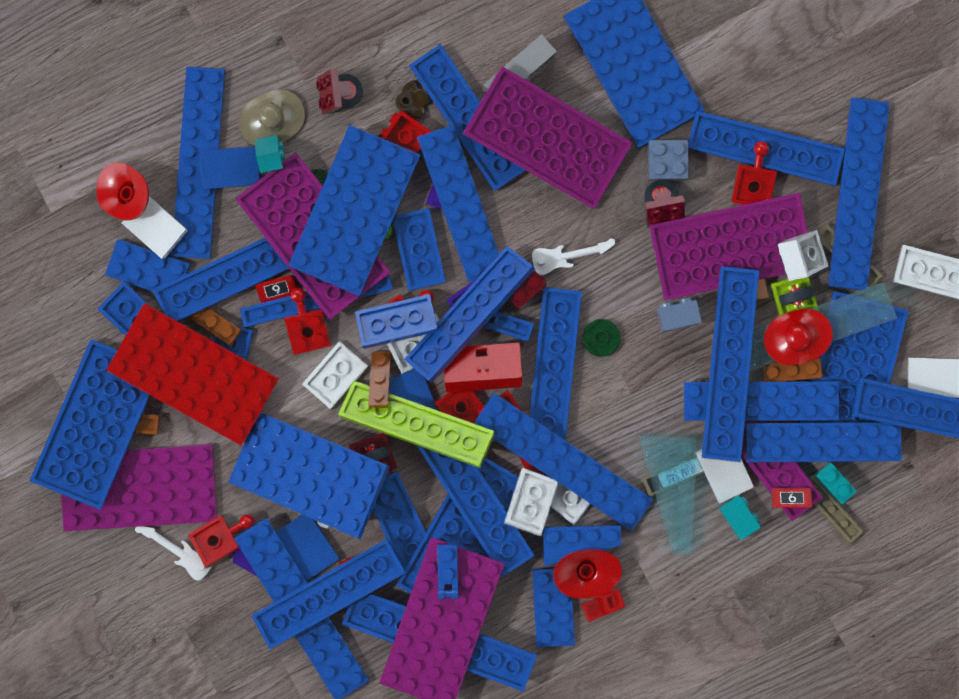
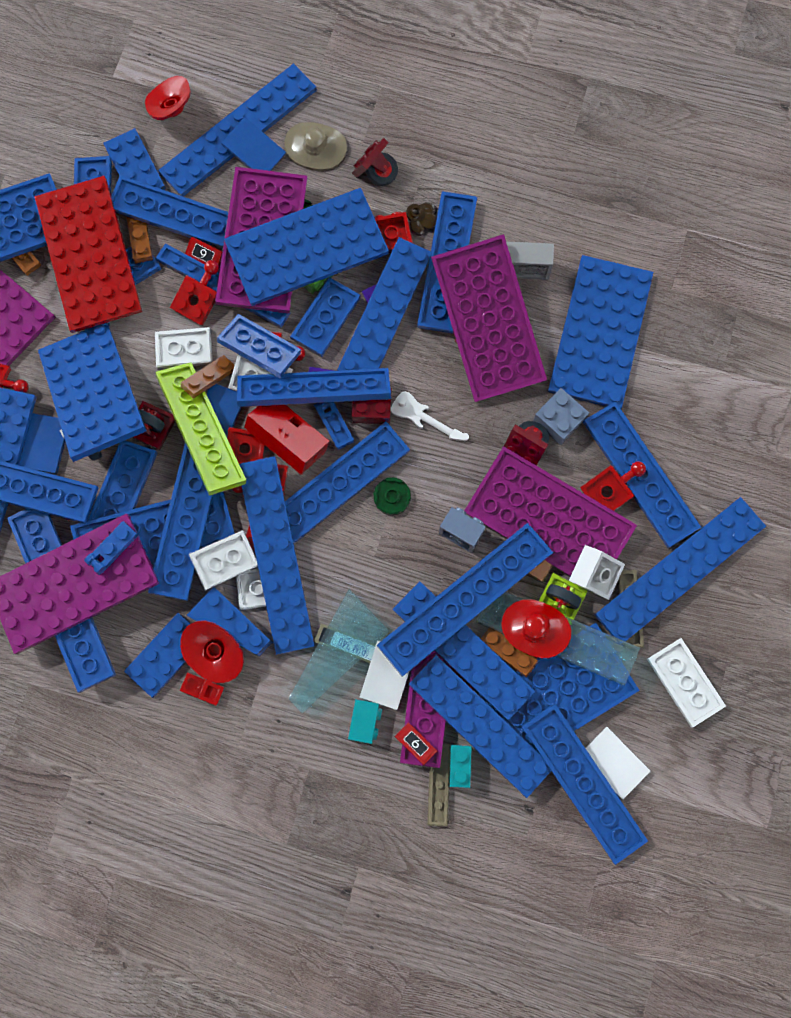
camera: 40 degrees right, 10 degrees down
white tile [122,196,188,259] -> none
teal brick [255,135,285,173] -> none

